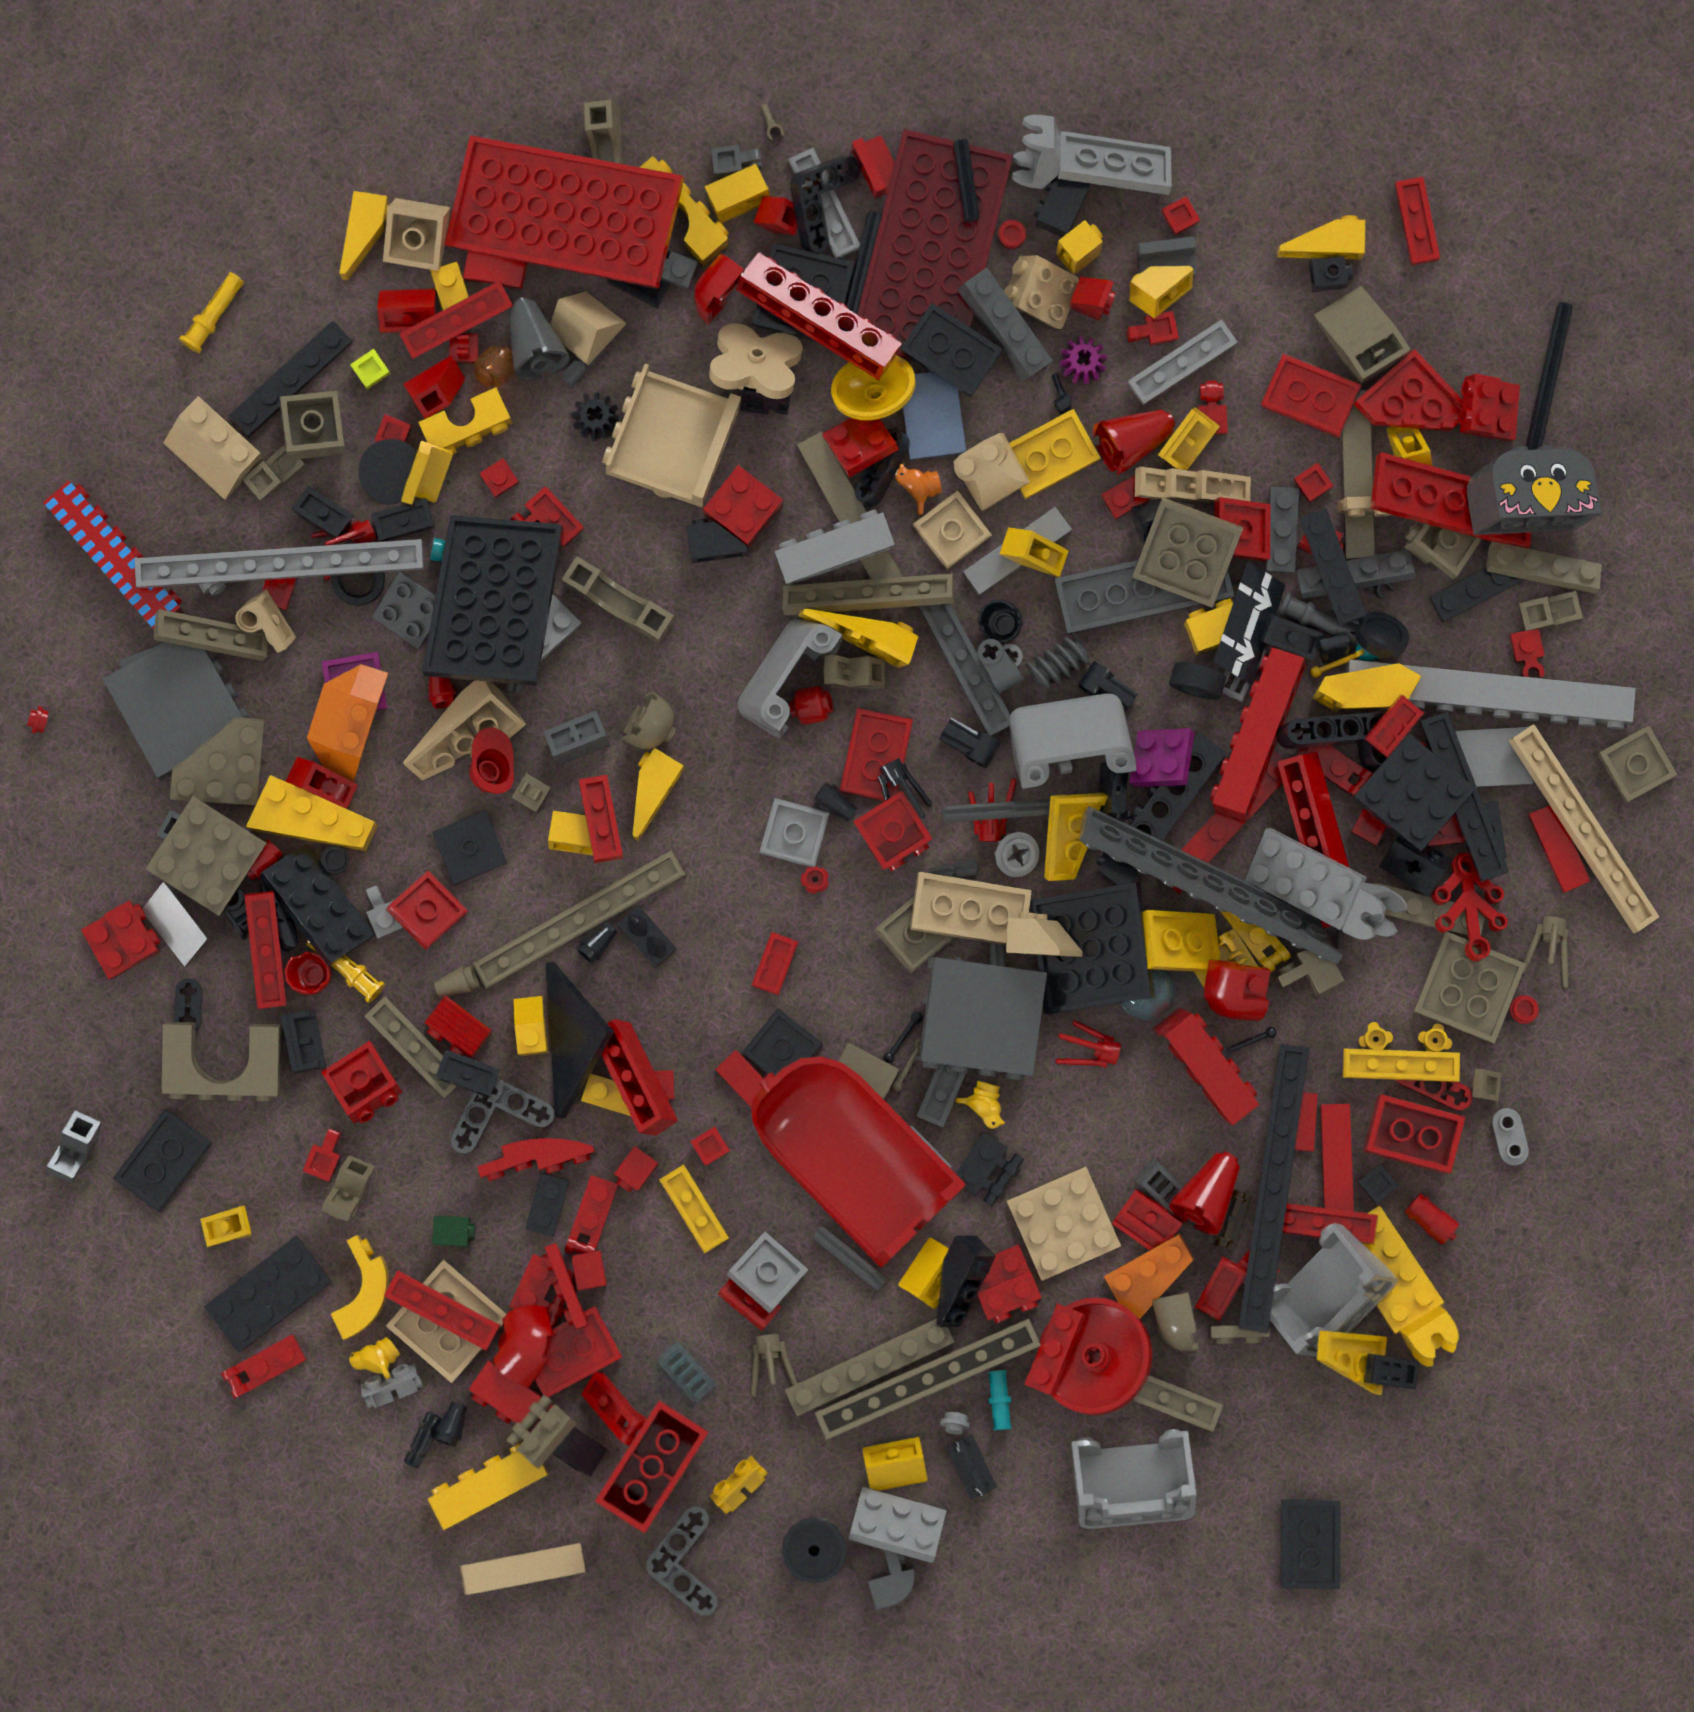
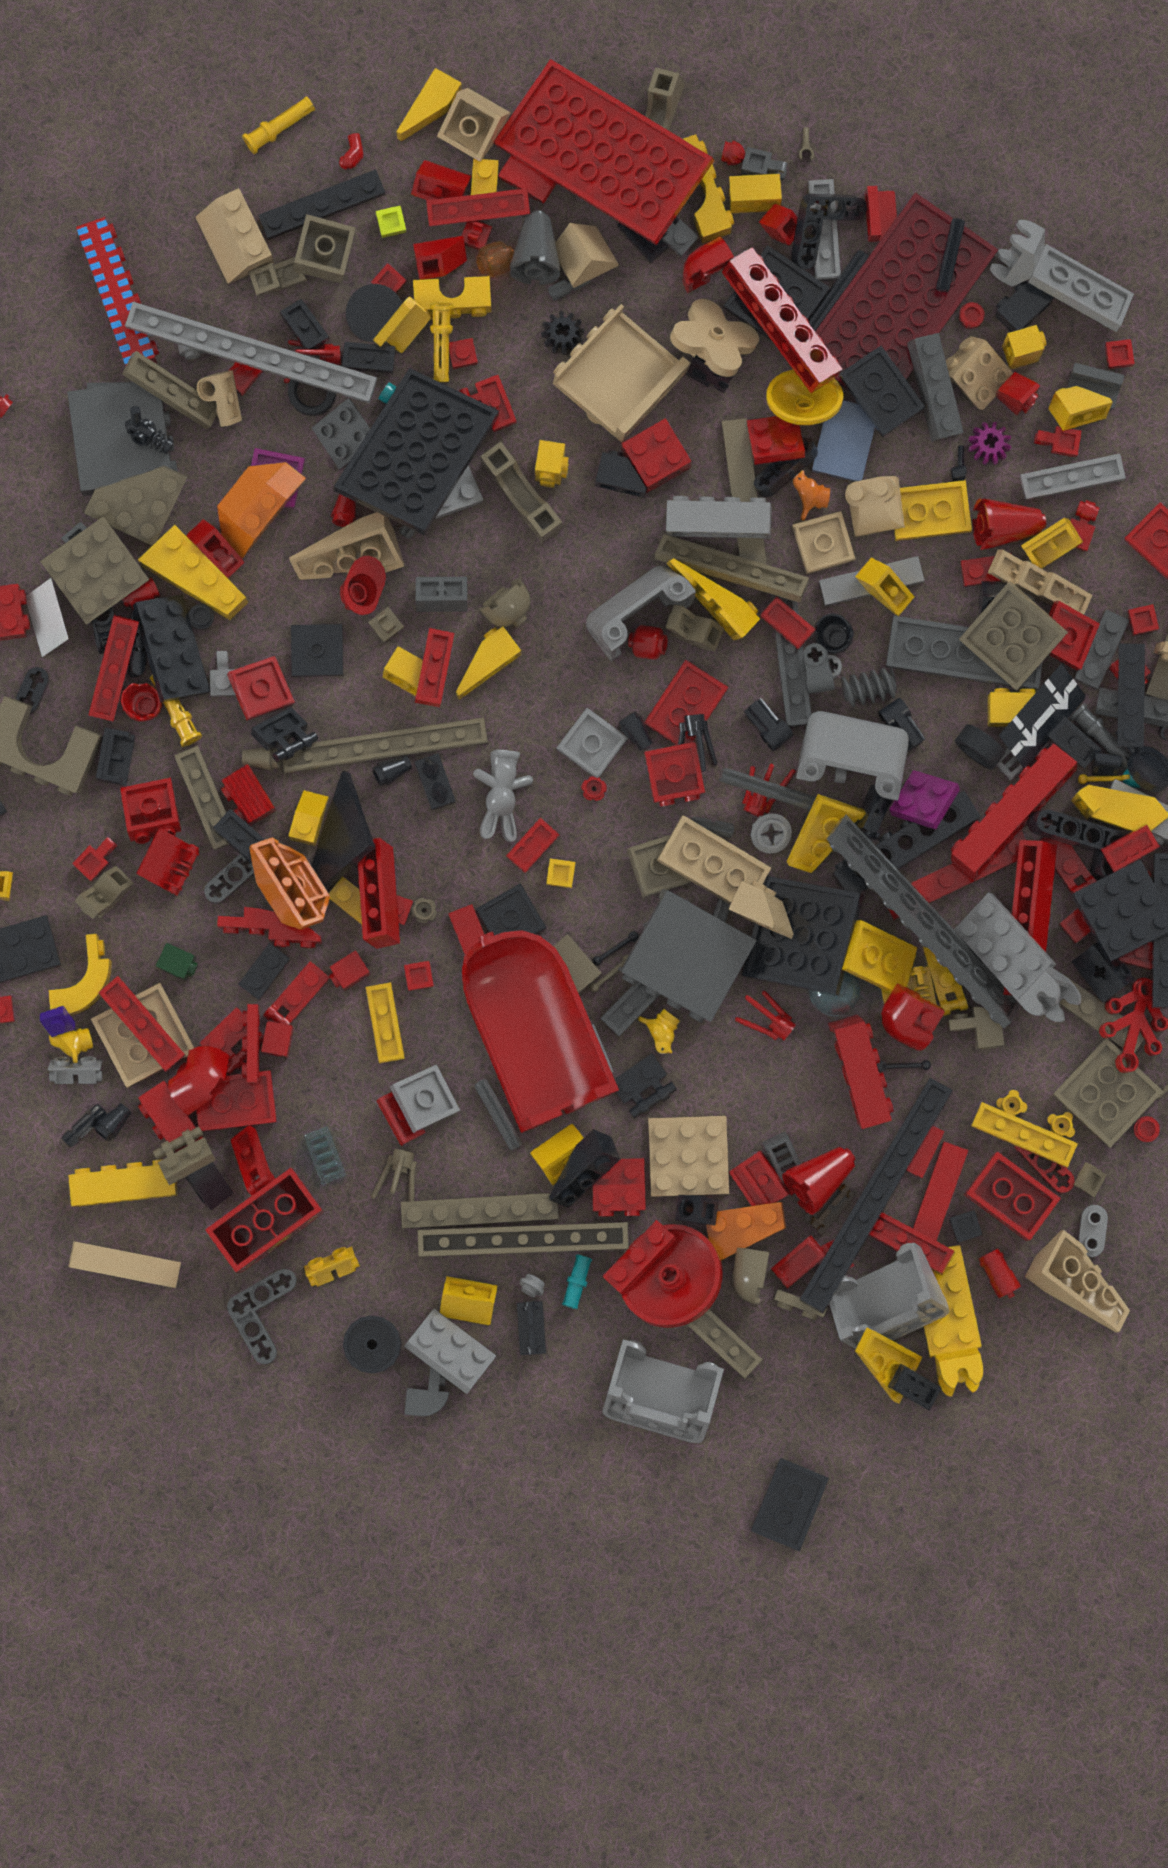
camera: 20 degrees right, 0 degrees up
none -> dark purple plate [40,1006,75,1037]
none -> black piece [125,406,174,454]
none -> red hinge [136,828,200,896]
none -> orange wedge [249,837,330,929]
none -> black plate [251,707,318,762]
none -> red arm [339,133,364,170]
none -> dark tan plate [411,898,437,923]
none -> yellow pin [430,303,453,382]
none -> light grey animal [473,750,533,842]
none -> yellow brick [535,440,569,488]
none -> yellow plate [546,858,576,889]
none -> black brick [675,1194,719,1226]
none -> red plate [721,140,745,166]
none -> red tile [760,596,816,650]
none -> tan wedge [1025,1230,1130,1333]

